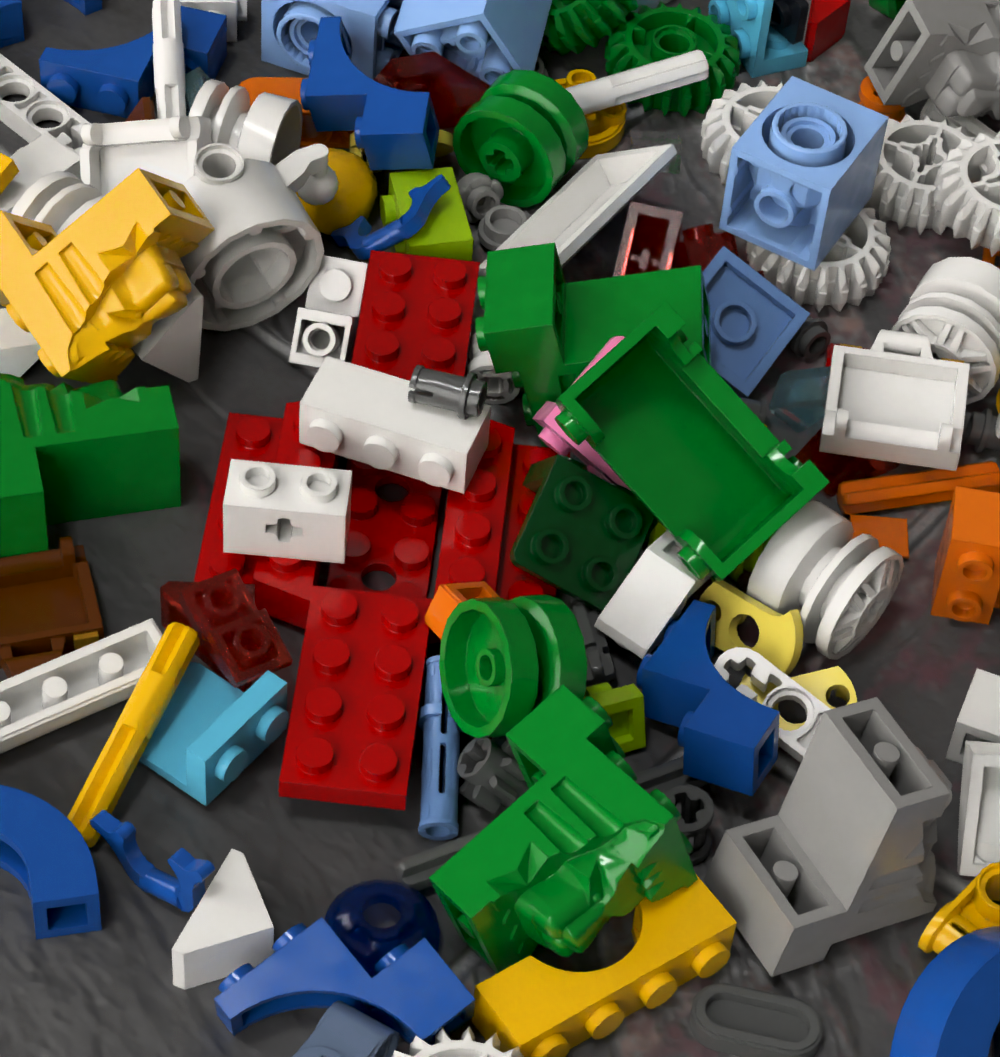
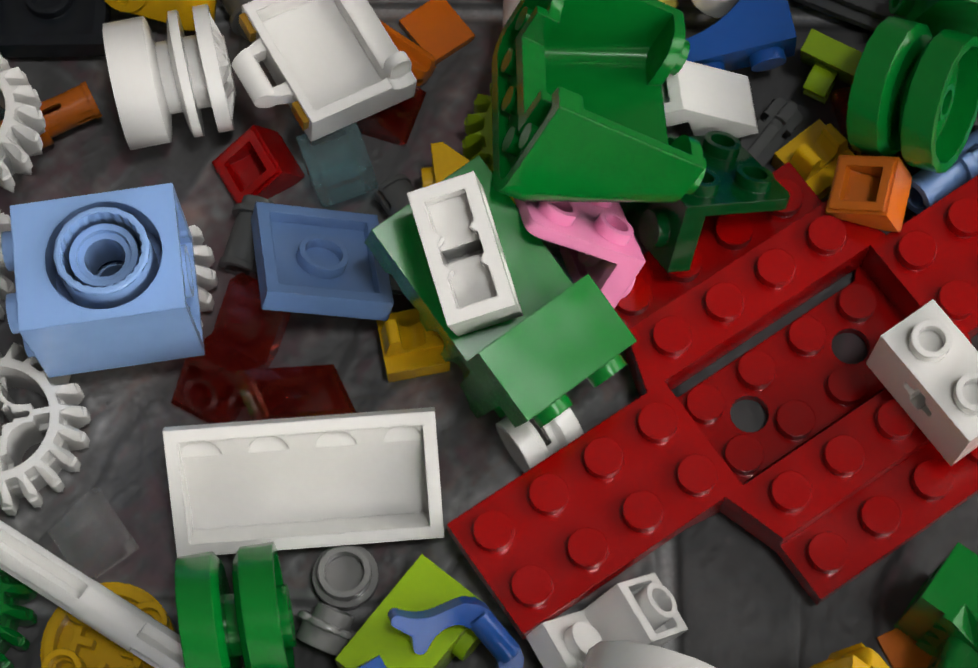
camera: 125 degrees left, 20 degrees up
white brick [299,356,491,494] -> none
dark grey pin [408,365,487,420] -> none
none -> white brick [407,171,523,336]

